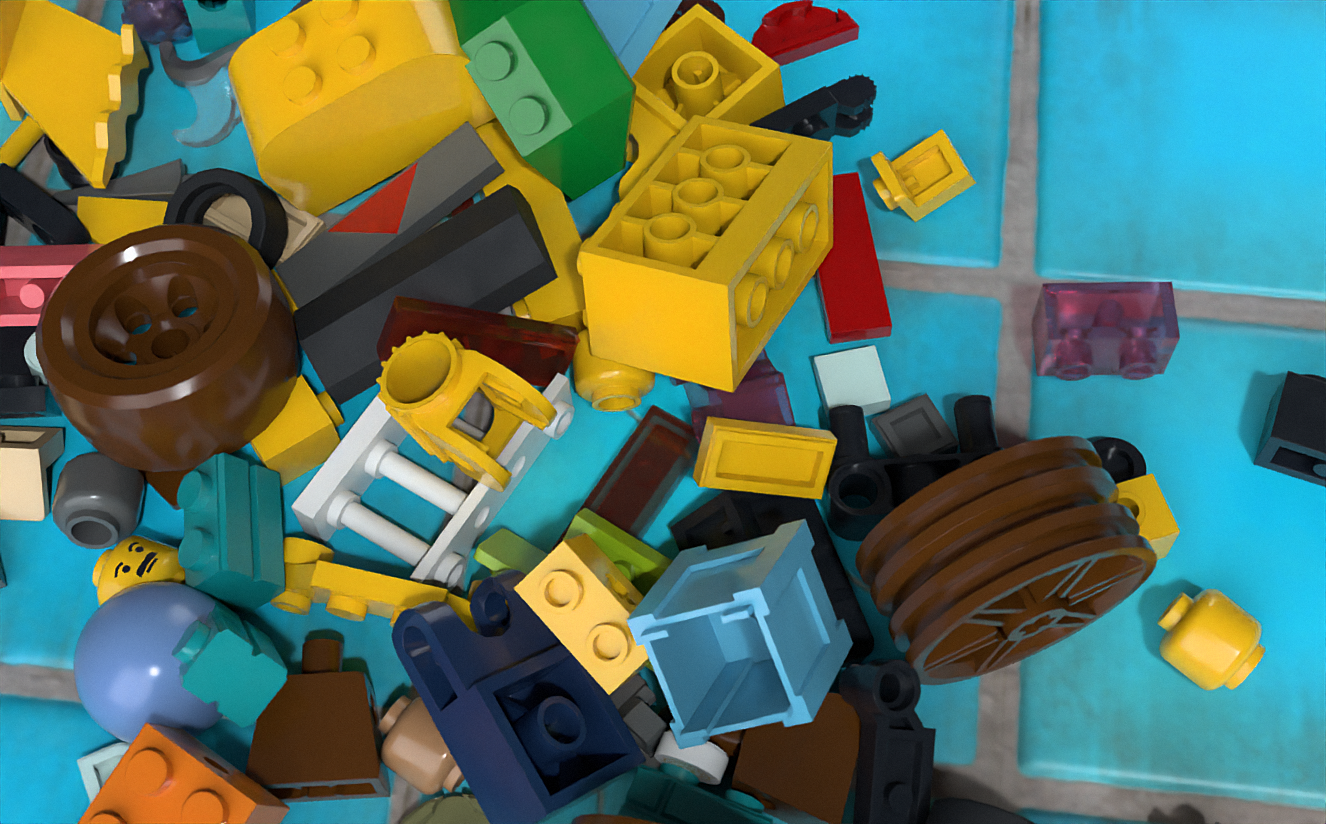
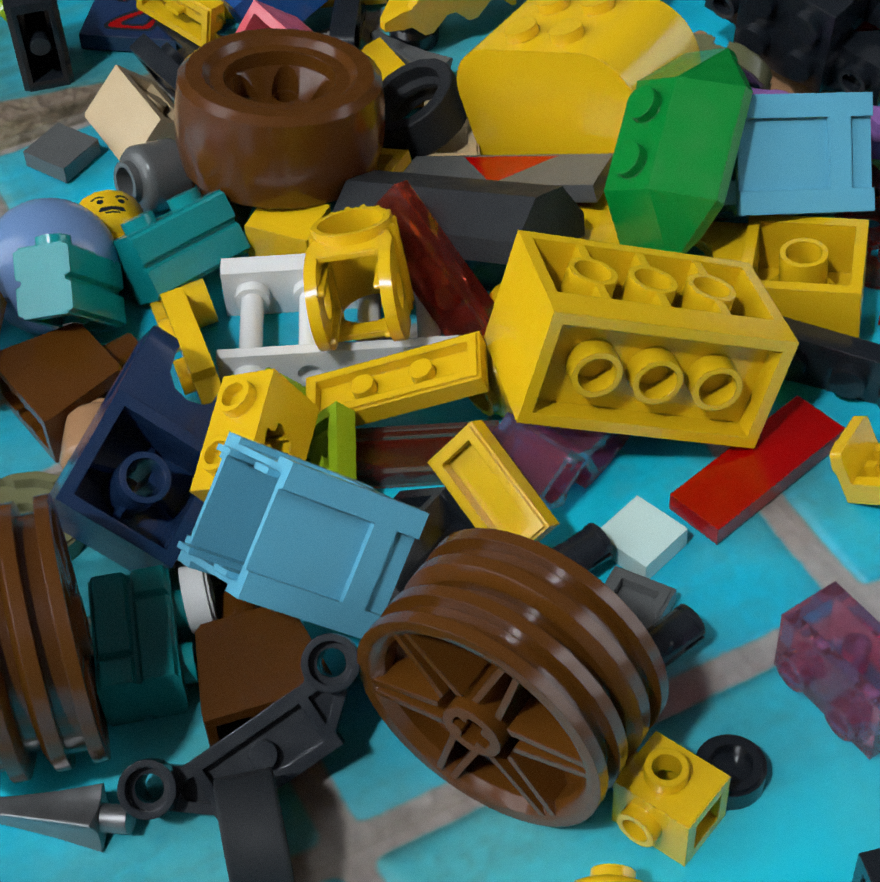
camera: 55 degrees right, 15 degrees down
none -> yellow tile [306,331,489,427]

